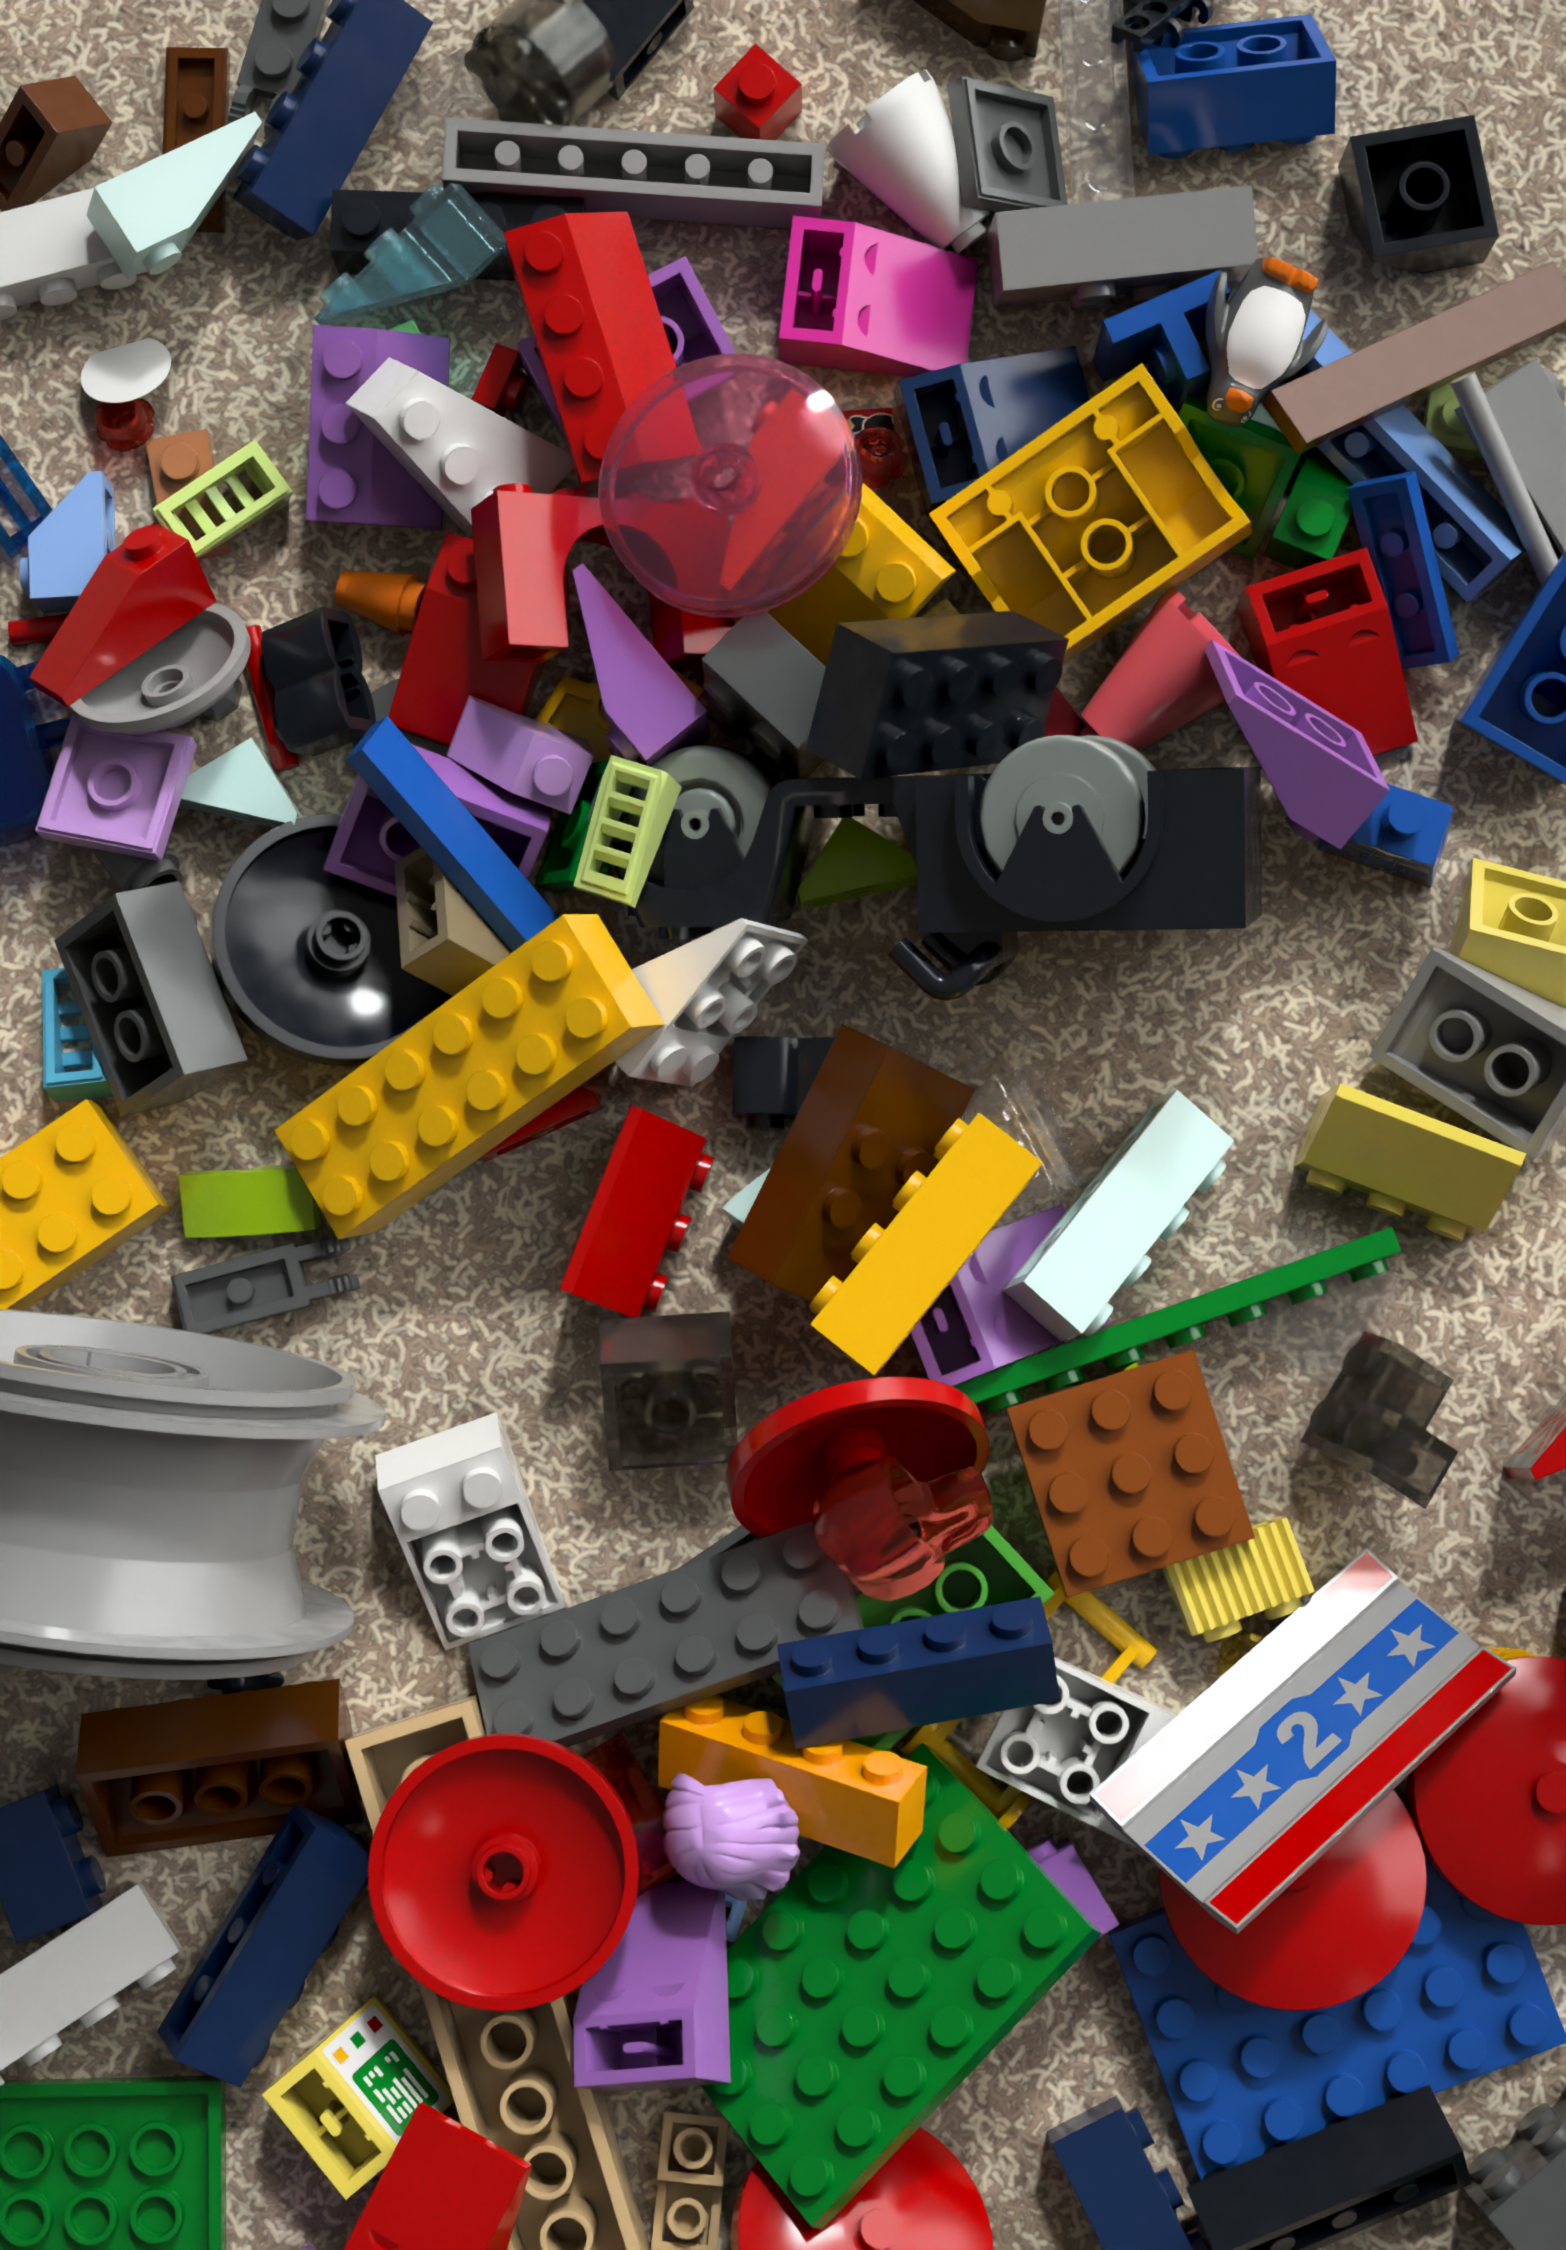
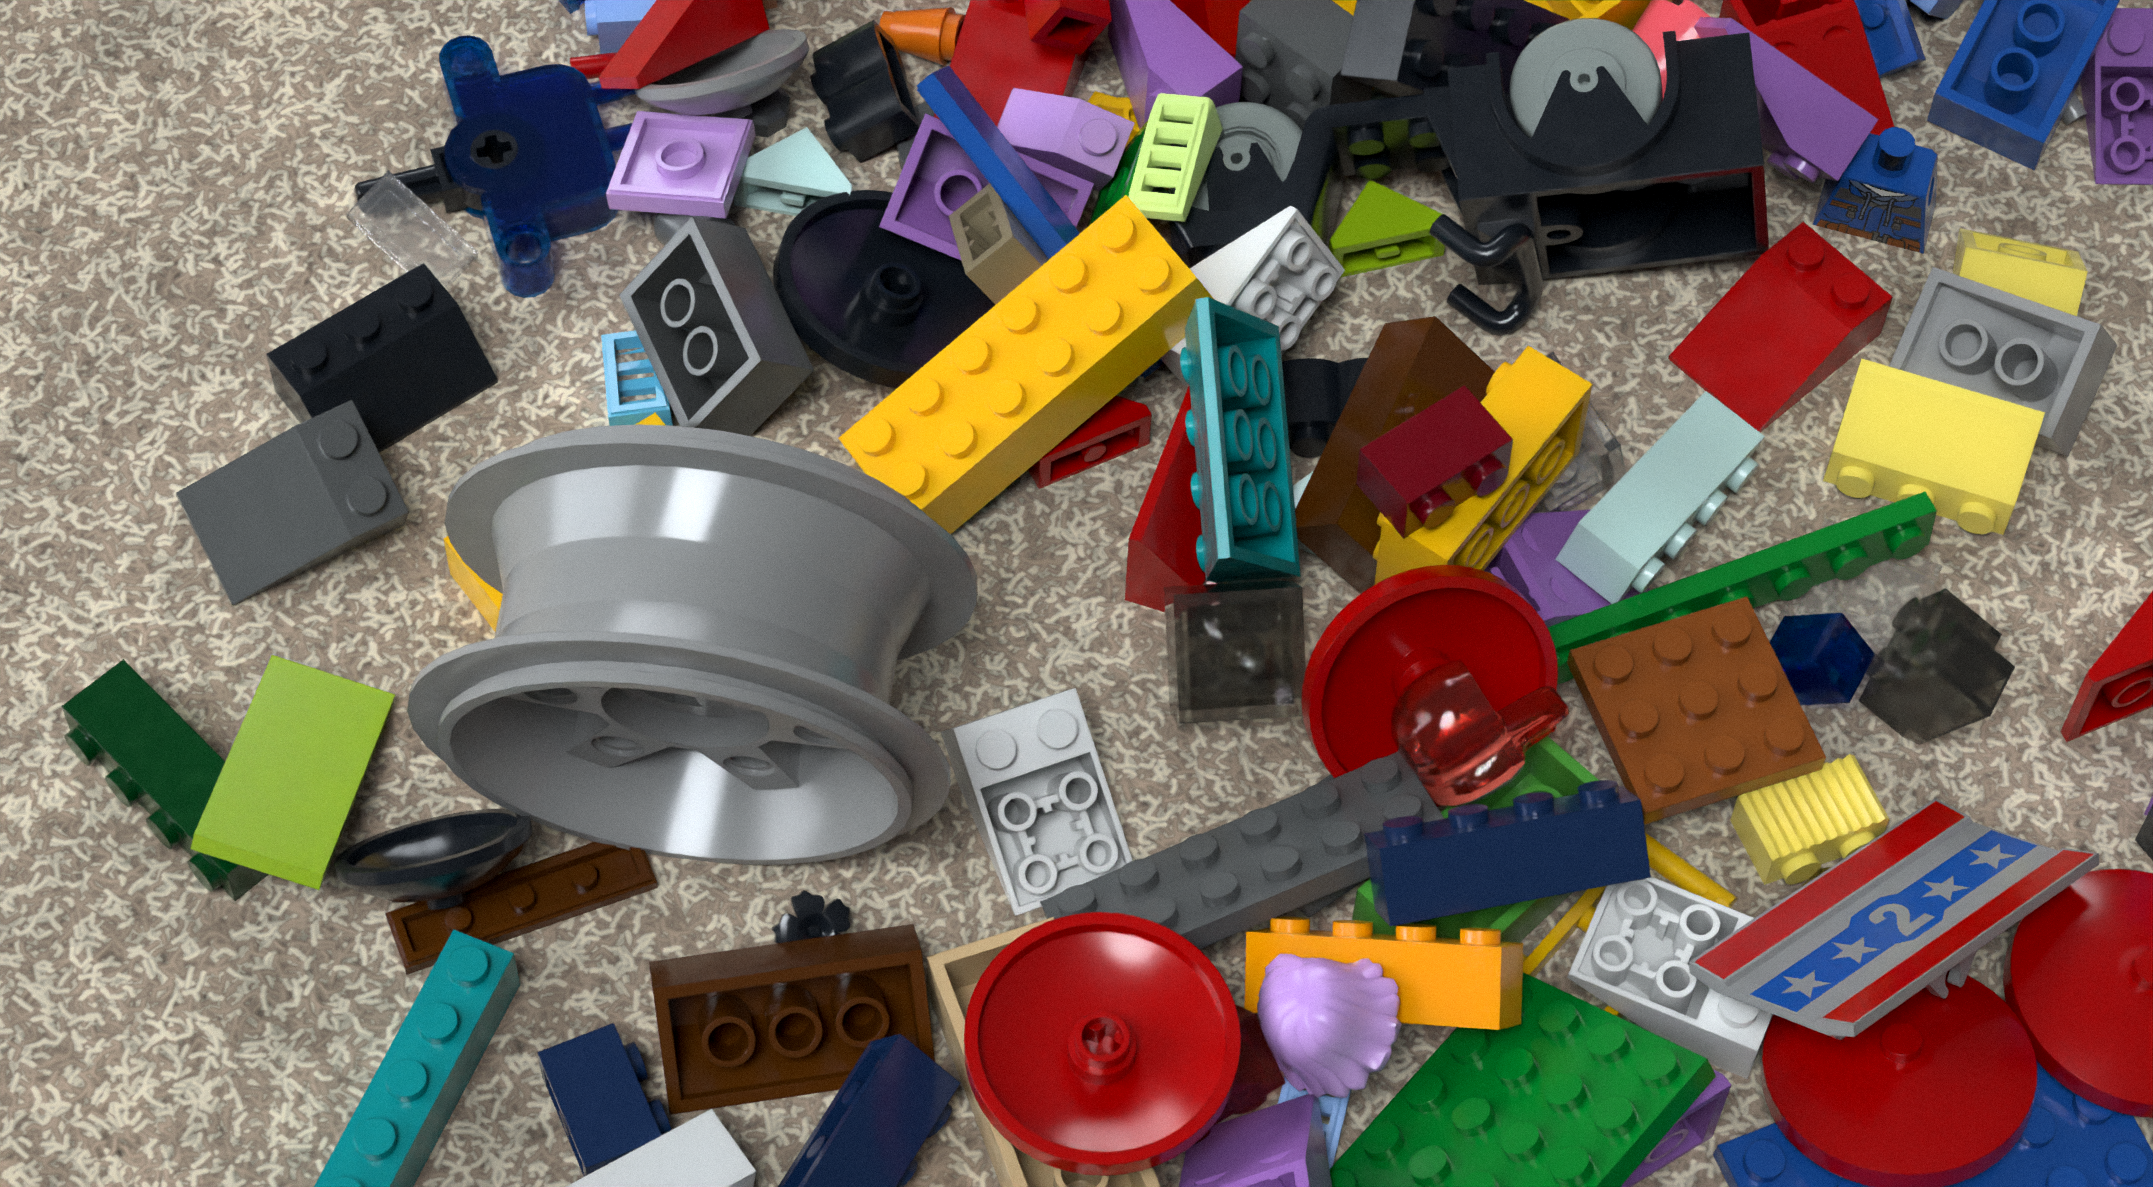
camera: 10 degrees left, 25 degrees down
red piece [245,625,299,773] -> none
none -> teal slope [1180,297,1301,586]
none -> dark red brick [1356,385,1513,539]
none -> red slope [1668,221,1893,433]
none -> clear blue brick [1770,612,1876,705]

